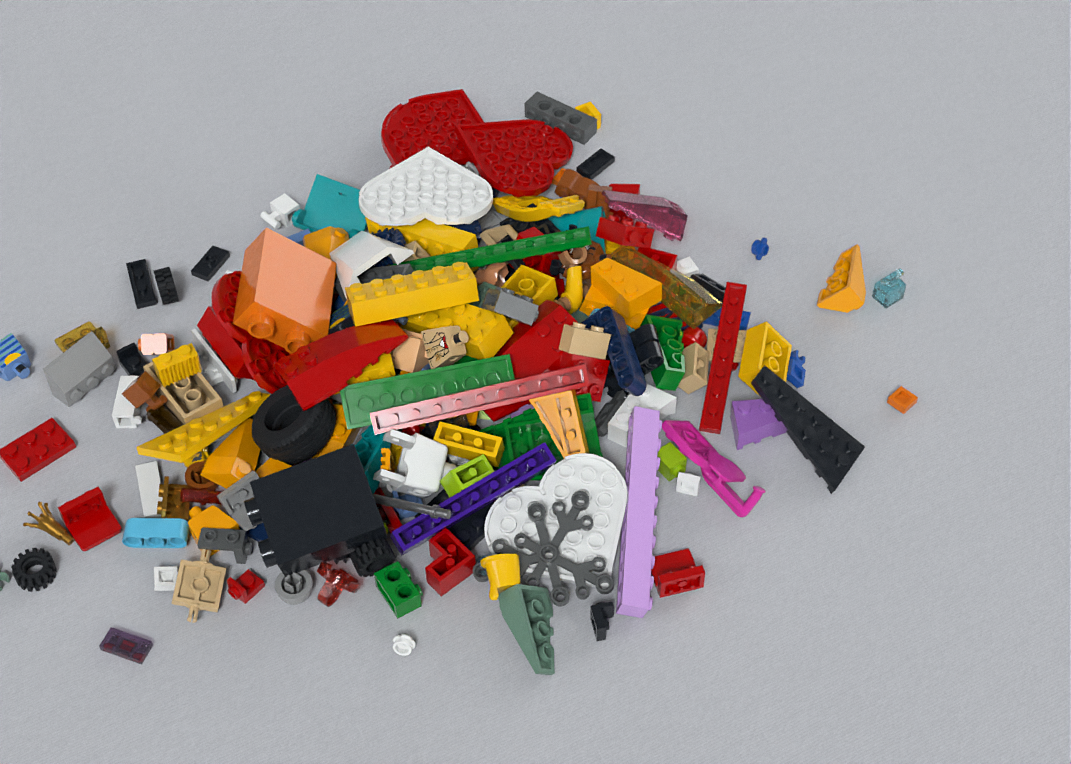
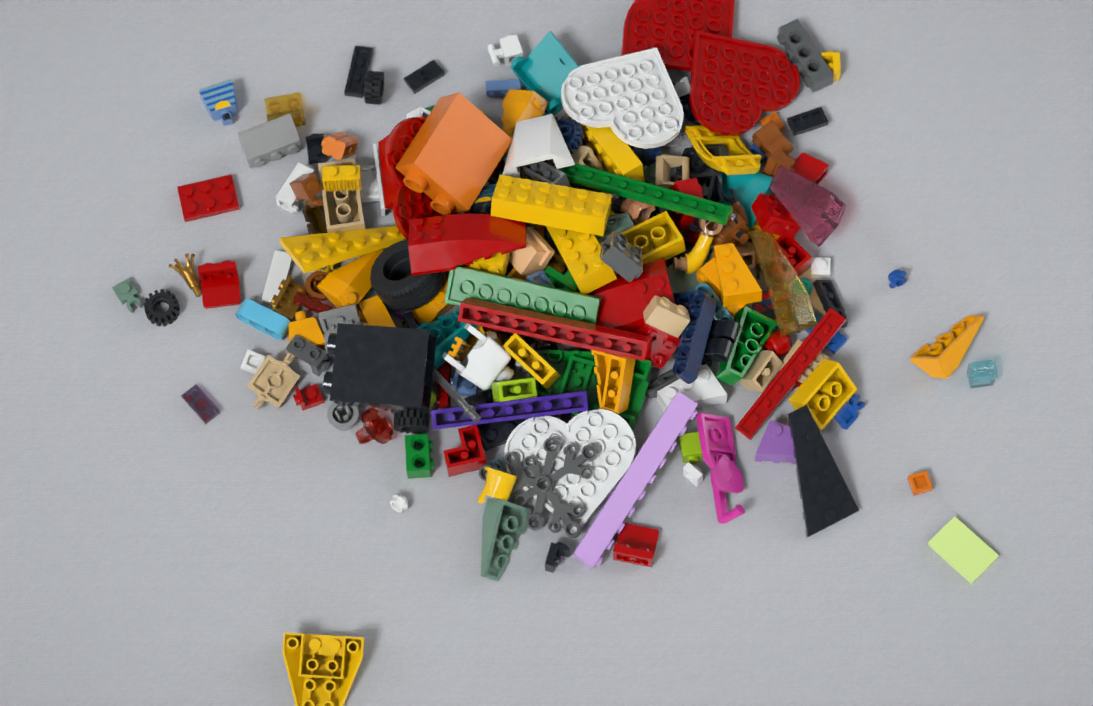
camera: 30 degrees right, 15 degrees up
tan torso [421,325,469,369] -> none
none -> yellowish green tile [927,516,999,584]

